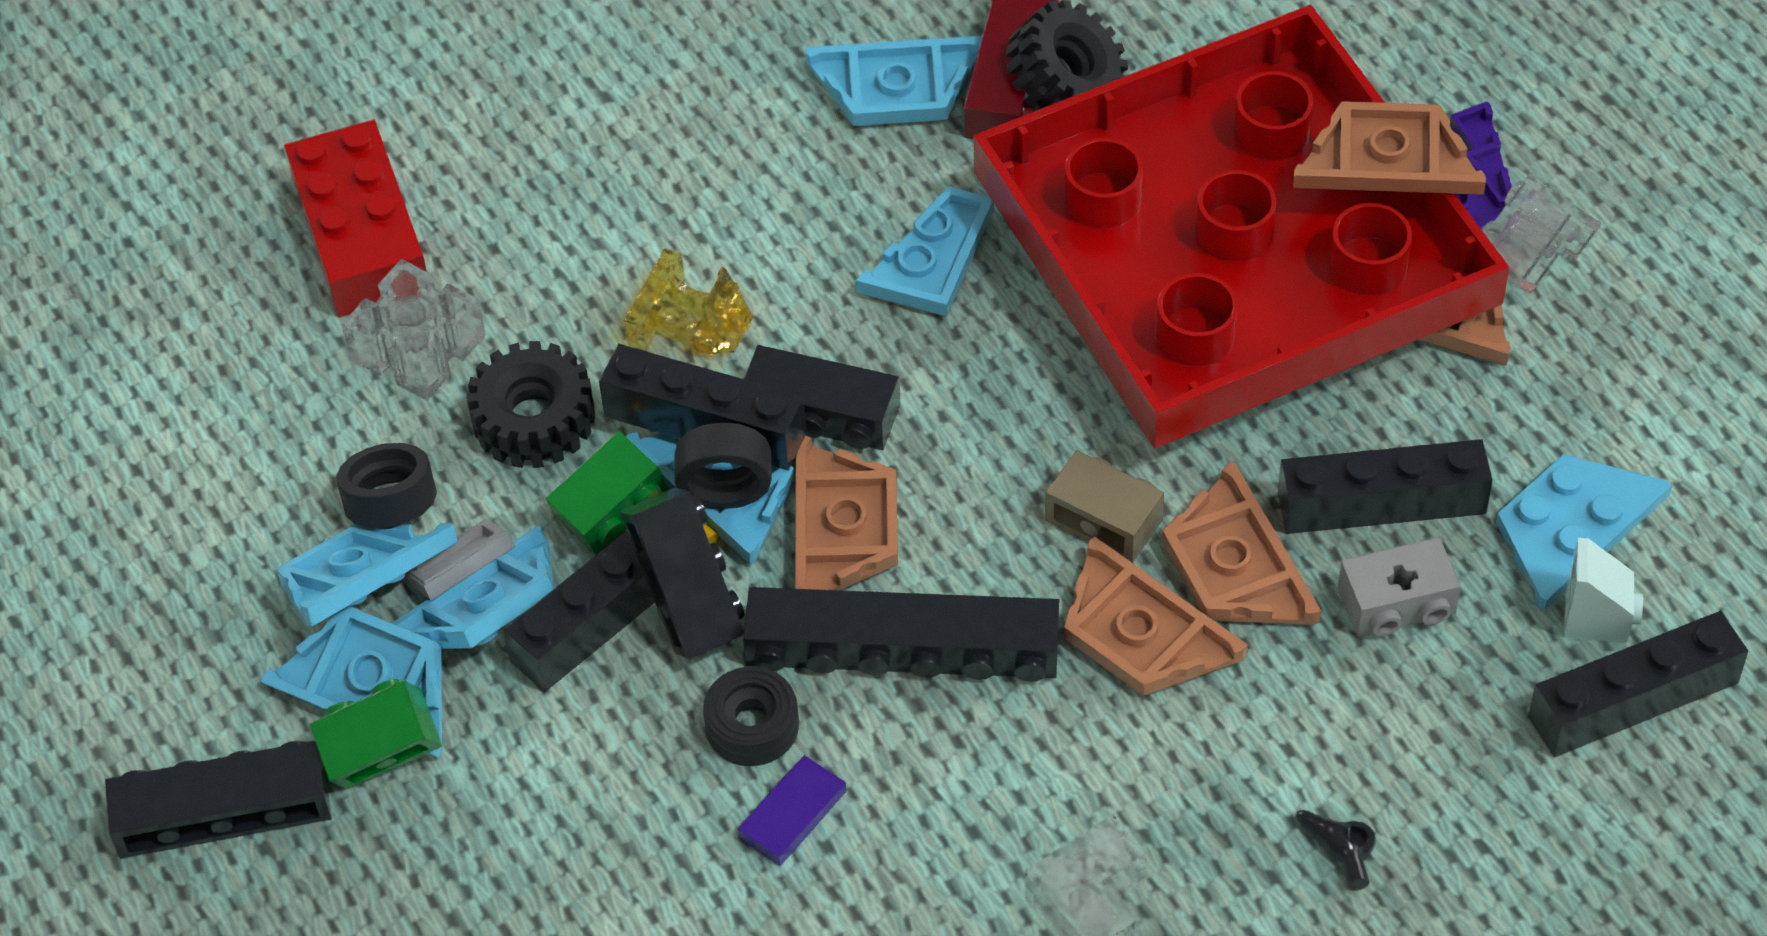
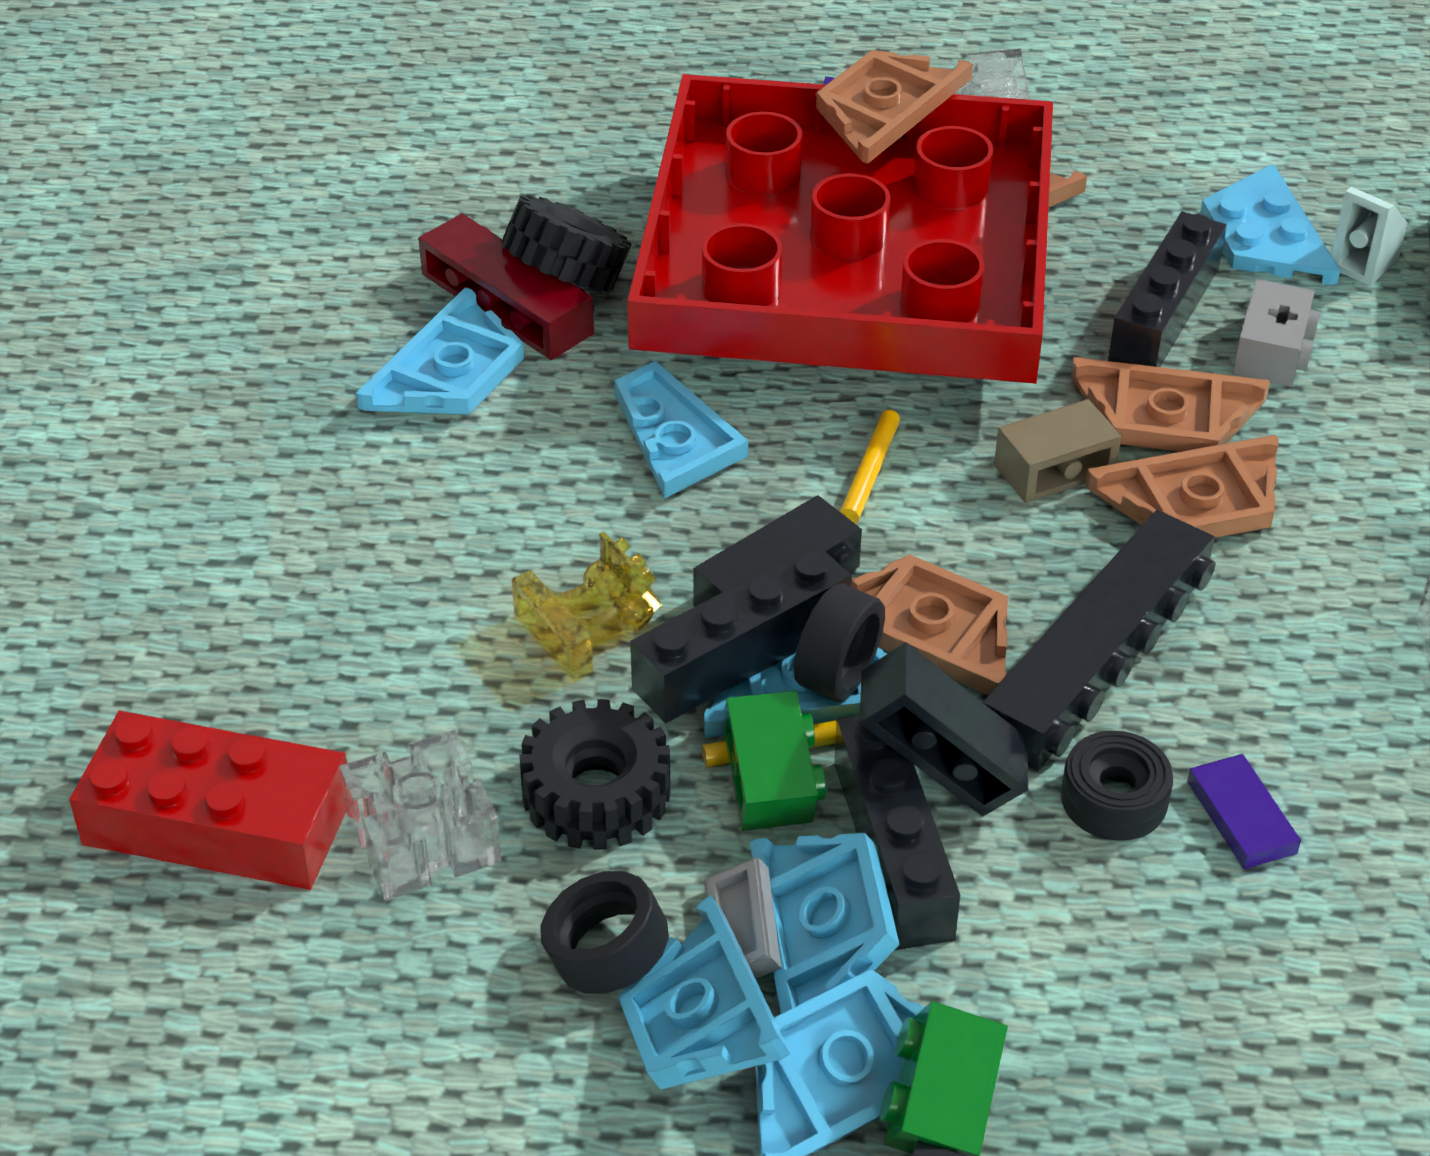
camera: 60 degrees left, 10 degrees down
none -> yellow bar [840,410,900,524]

